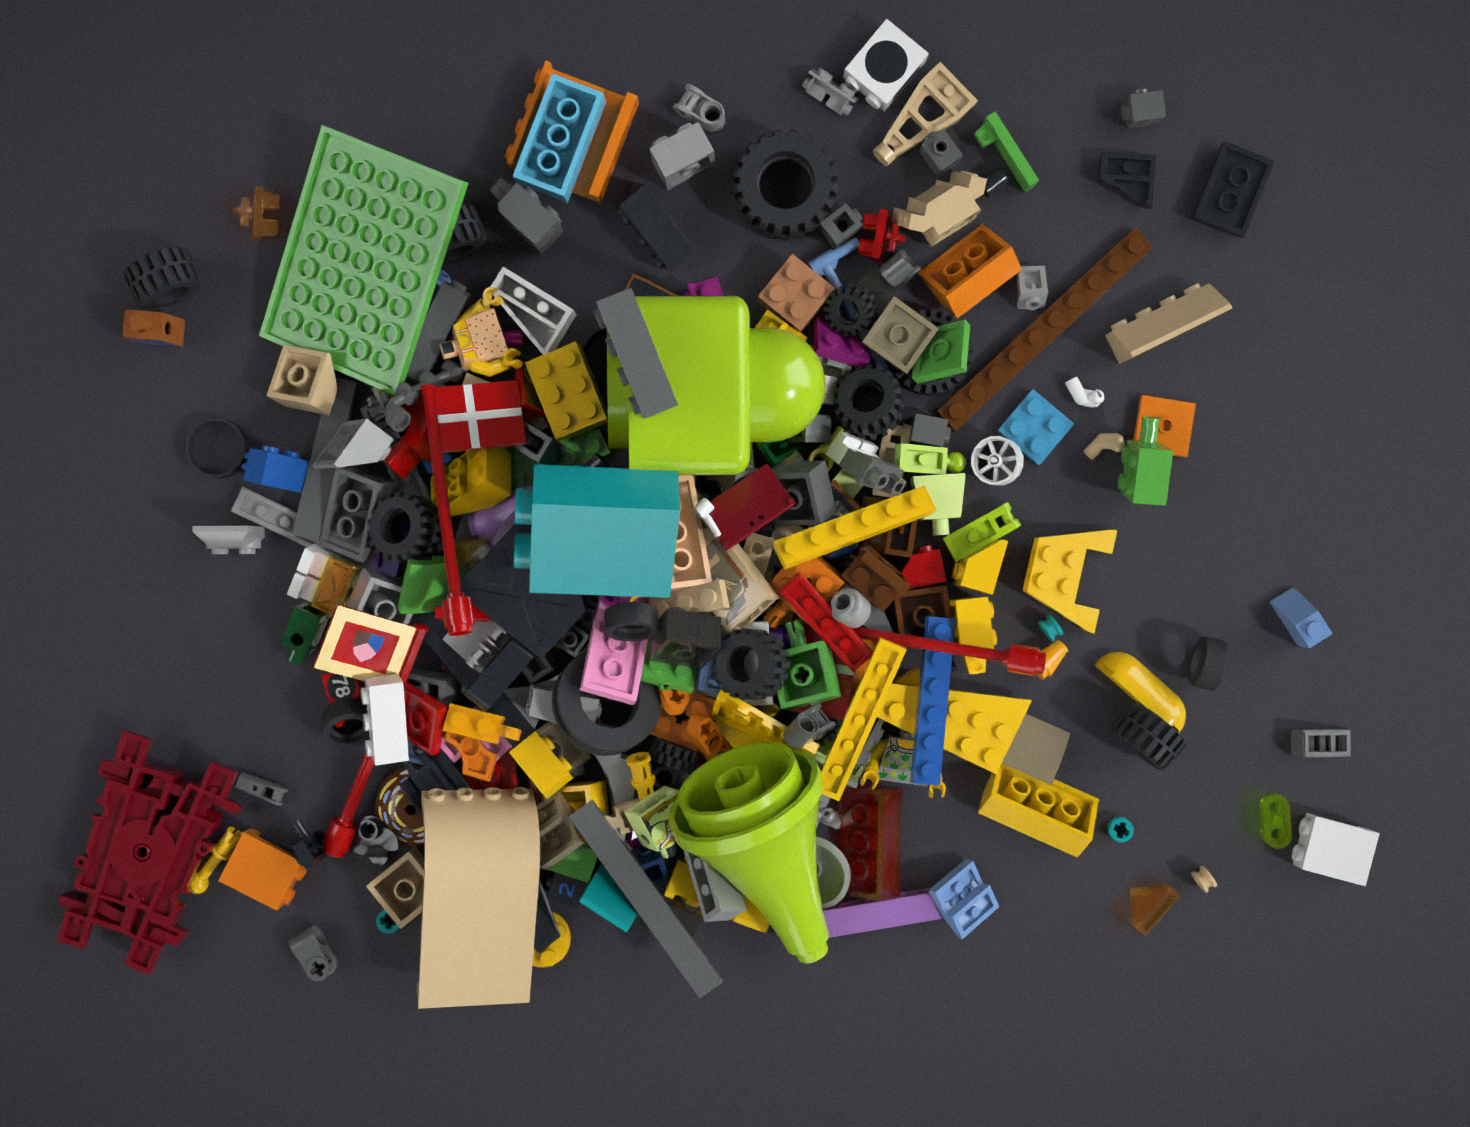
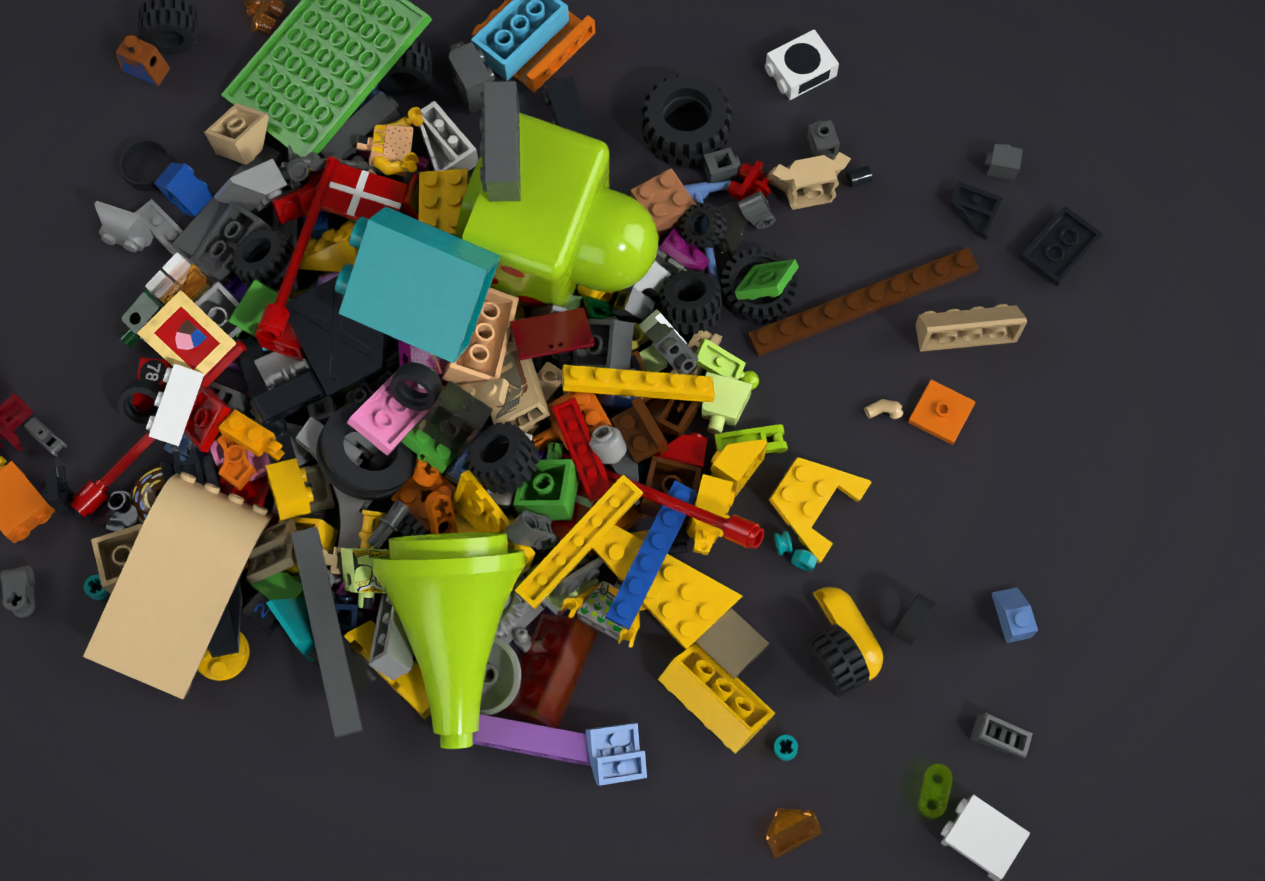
camera: 20 degrees right, 20 degrees down
light grey brick [649,122,715,191] -> none
light grey piece [672,84,725,133] -> none
white hand [695,498,721,538] -> none
light grey hinge [802,68,859,116] -> none
dark tan plate [861,296,939,374] -> none
tan plate [873,62,978,166] -> none
dark grey brick [909,414,951,447] -> none
orange slope [918,224,1022,318] -> none
white wheel [971,436,1023,486] -> none
bright green hinge [974,112,1039,192] -> none
dark azure plate [997,389,1074,466] -> none
light grey bracket [1016,266,1048,310] -> none
light orange cone [1036,640,1068,680] -> none
white arm [1065,377,1104,408] -> none
bright green brick [1118,416,1173,506] -> none
tan bush [1191,865,1217,893] -> none
none -> dark grey axle [367,500,410,550]
none -> teal tile [791,549,817,571]

